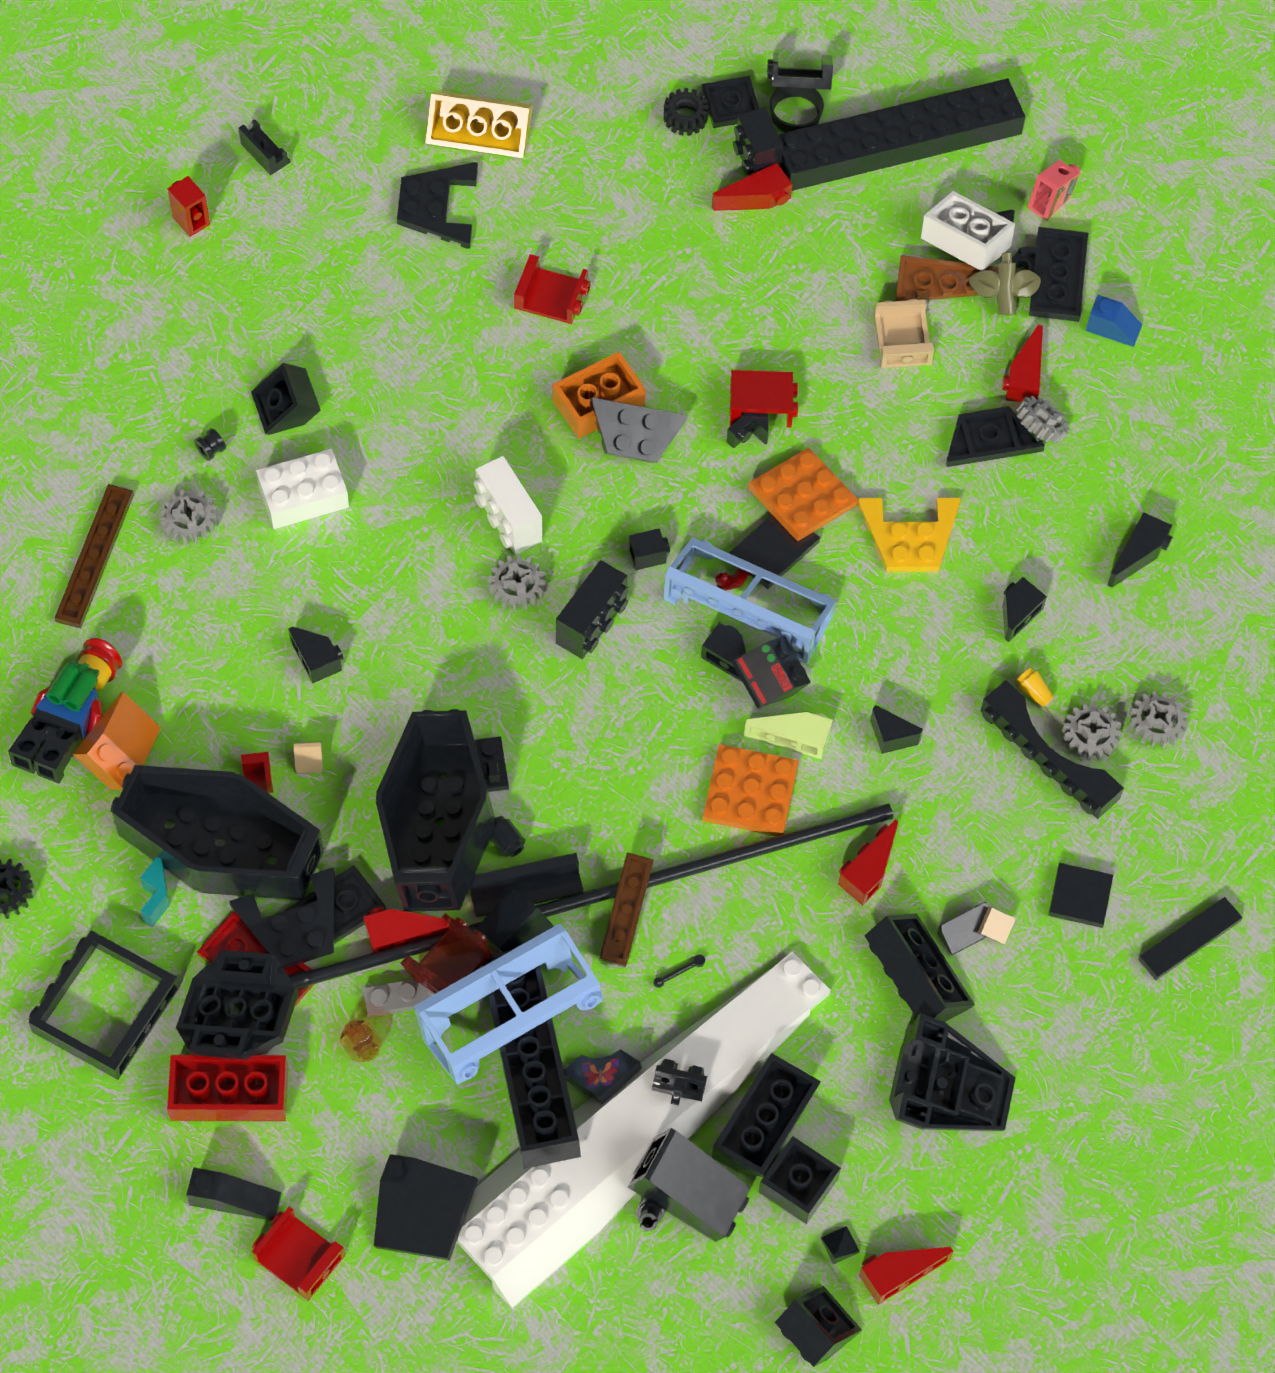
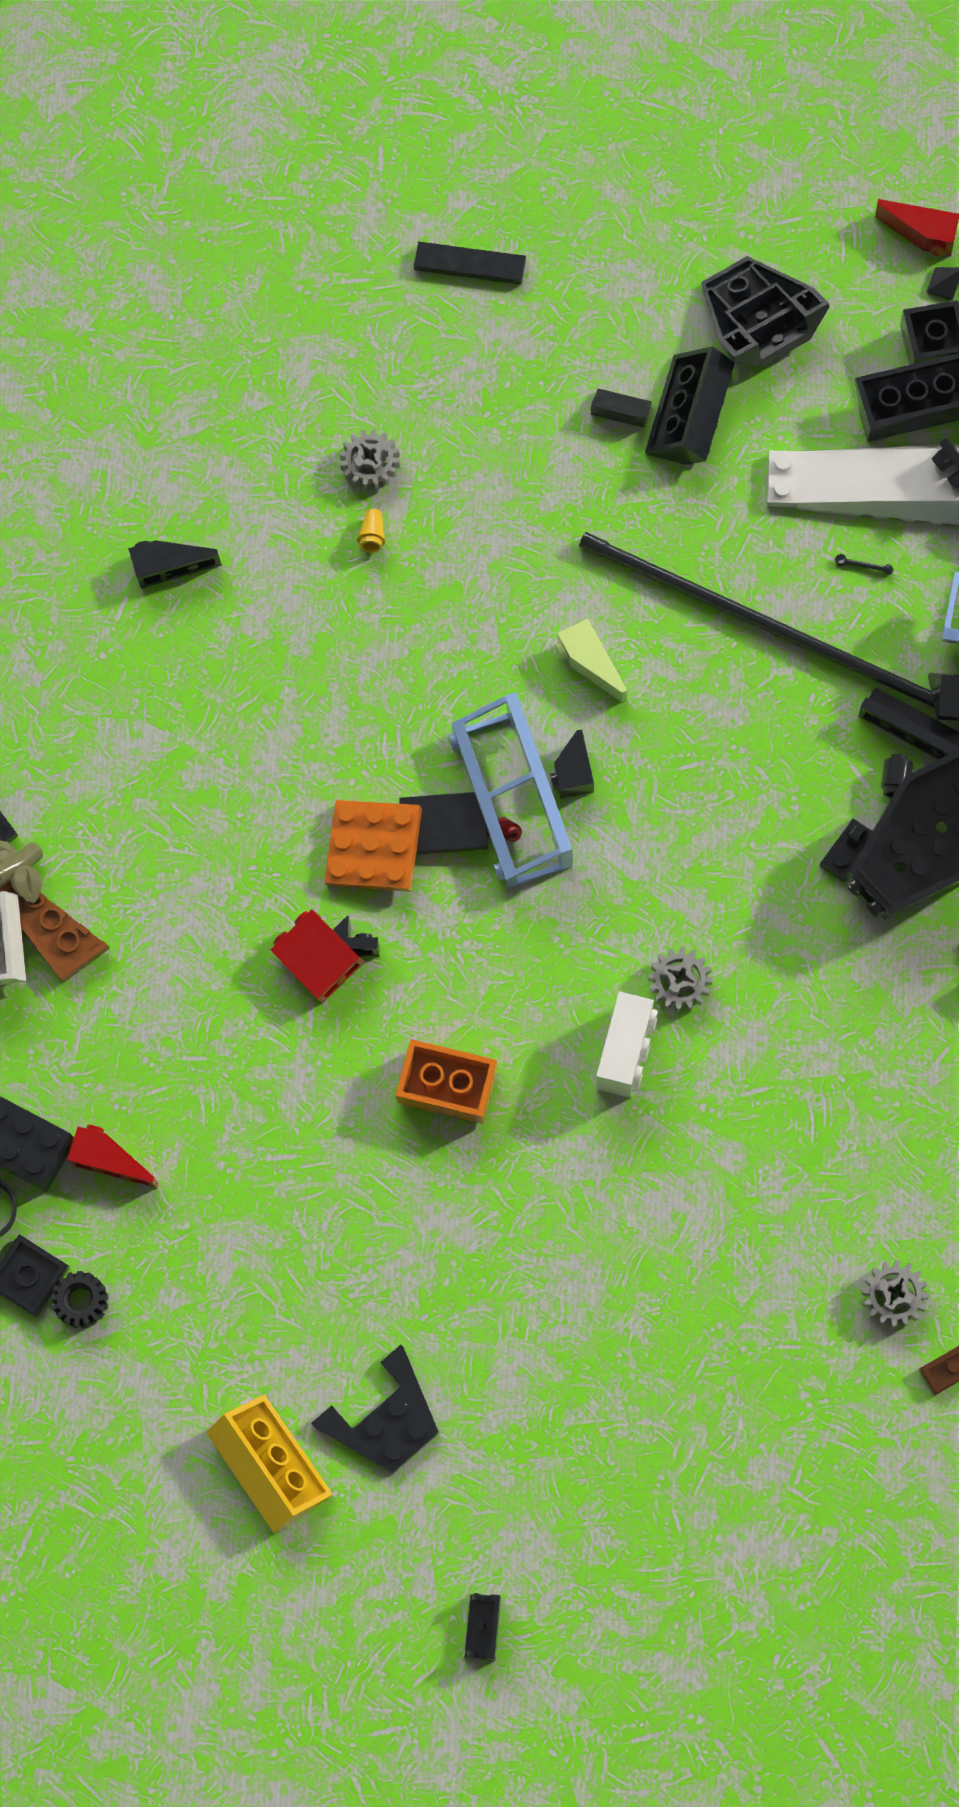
camera: 125 degrees left, 10 degrees up
red brick [167,176,210,237] -> none
black wheel [194,428,226,461] -> none
black slope [251,363,321,435] -> none
white brick [256,449,349,529] -> none
black slope [288,627,344,684] -> none
red panel [514,254,591,324] -> none
black brick [556,560,629,660] -> none
wing [589,398,688,463] -> none
reddish brown tile [599,852,654,967] -> none
black brick [628,528,670,571] -> none
orange plate [702,744,799,836] -> none
black slope [732,636,811,709] -> none
black brick [733,107,783,176] -> none
red slope [838,819,898,906] -> none
yellow wing [858,498,961,572] -> none
black slope [870,705,923,754] -> none
tan panel [873,299,934,368] -> none
black wing [946,406,1045,467] -> none
tile [977,907,1015,944] -> none
black arch [980,680,1124,819] -> none
red slope [1002,325,1043,402] -> none
black slope [1002,577,1047,642] -> none
light grey gear [1016,396,1070,444] -> none
black tile [1048,863,1113,928] -> none
light grey gear [1129,691,1189,749] -> none

